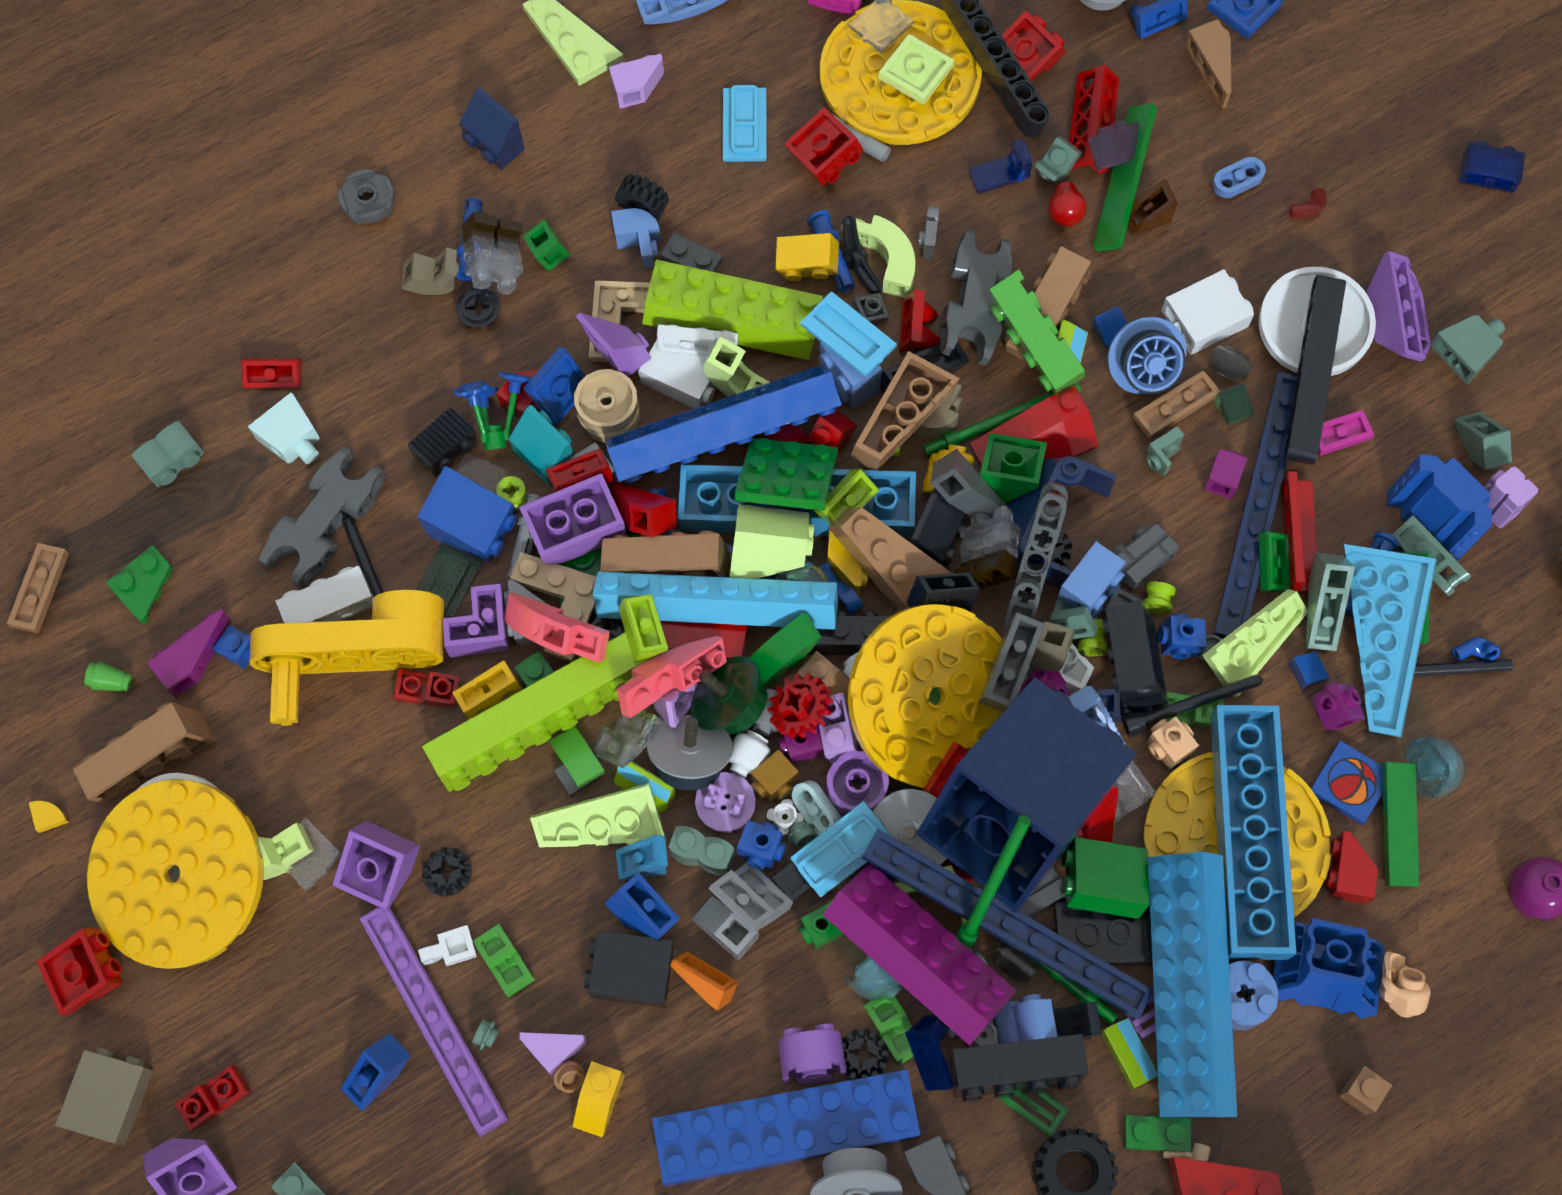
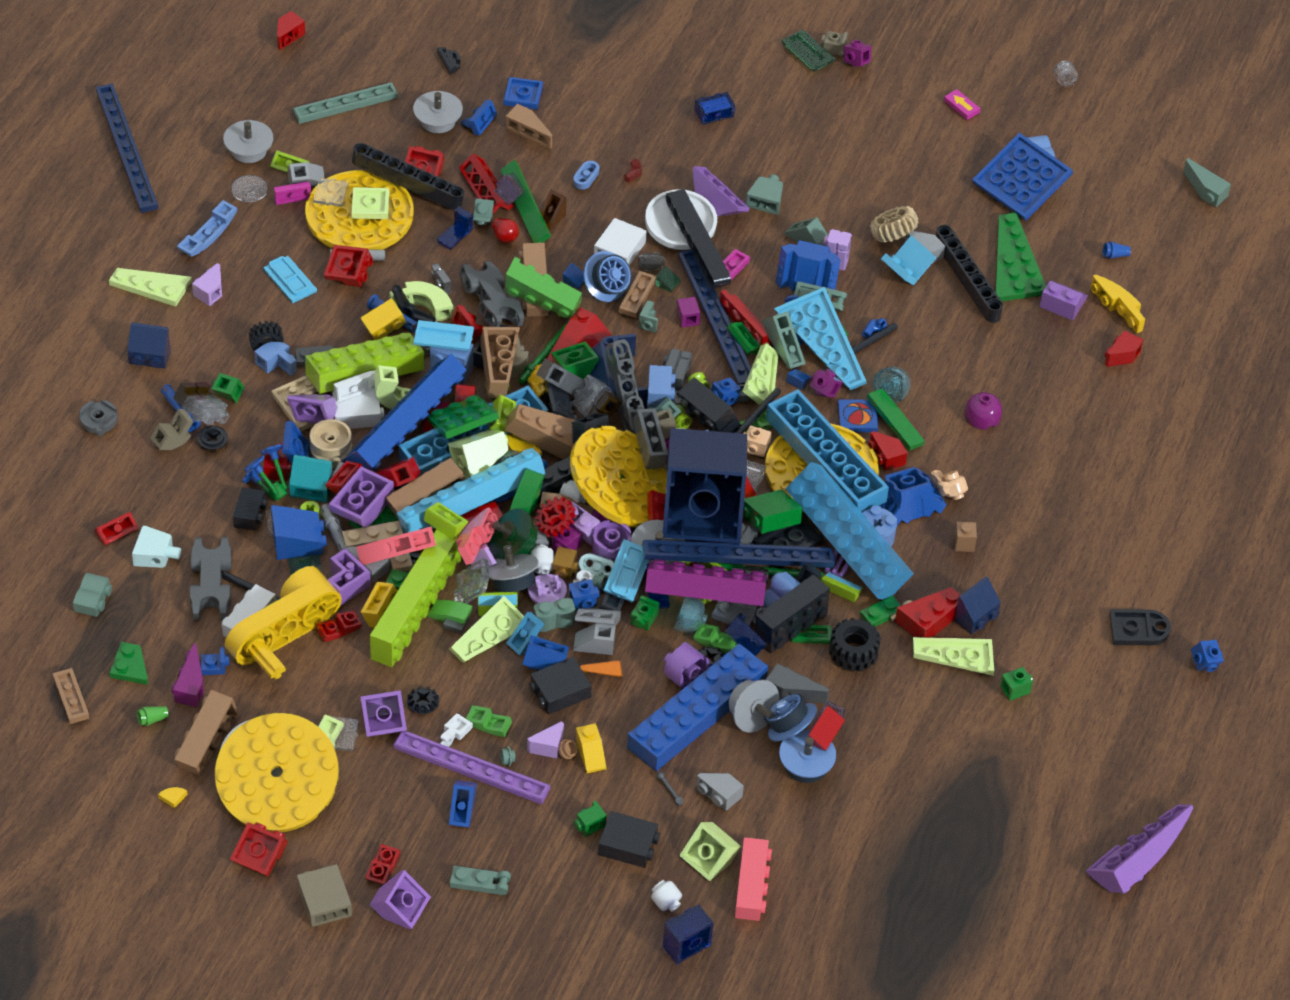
camera: 40 degrees left, 20 degrees down
green bar [956,815,1031,948] -> none

